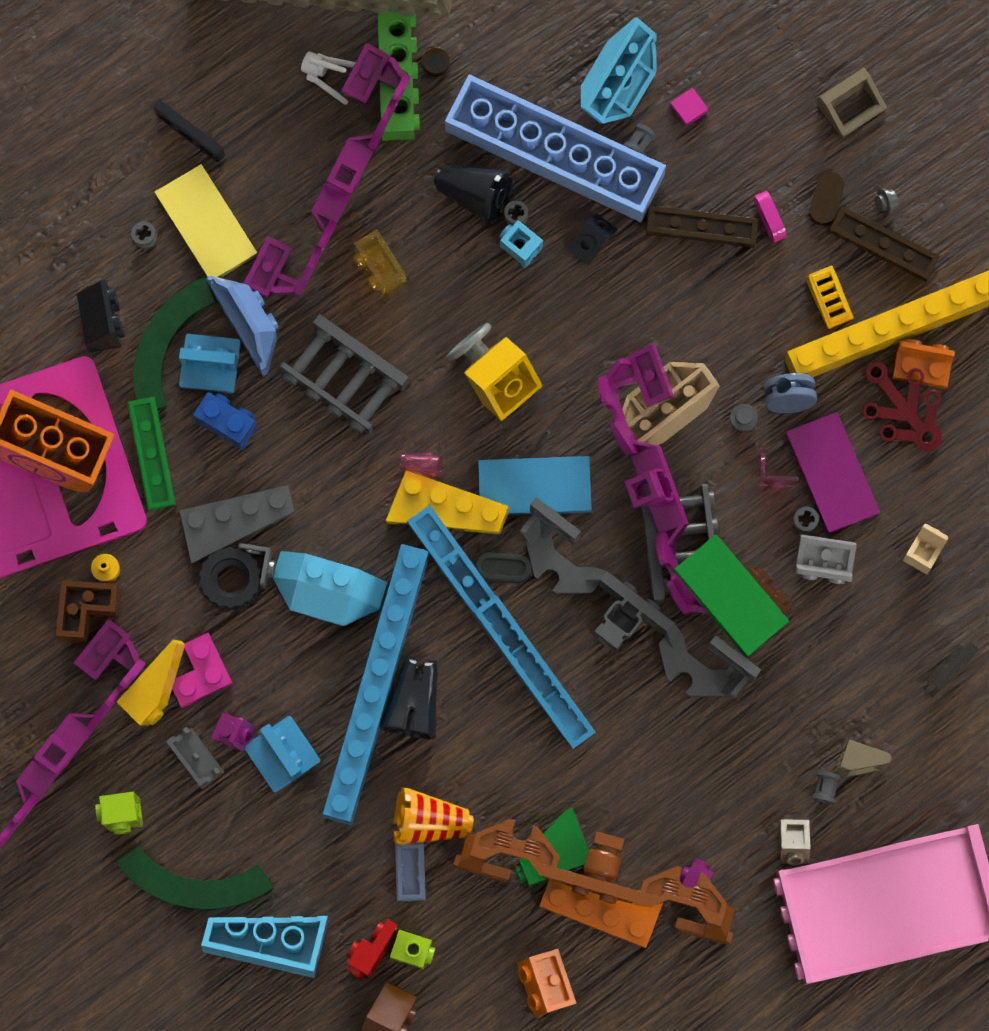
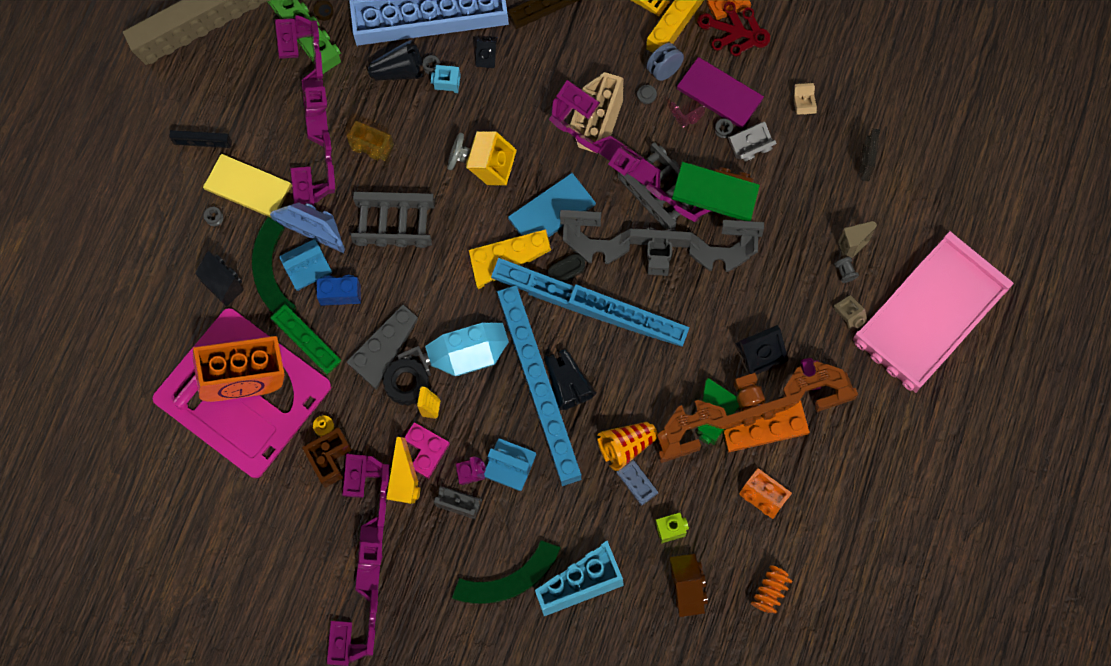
camera: 30 degrees left, 5 degrees down
lime brick [95,792,143,835] -> none
white plant [301,51,356,105] -> none
red plate [346,919,400,980] -> none
clear pink cone [400,452,442,479] -> none
none -> yellow slope [417,387,441,419]
none -> black bracket [735,325,788,375]

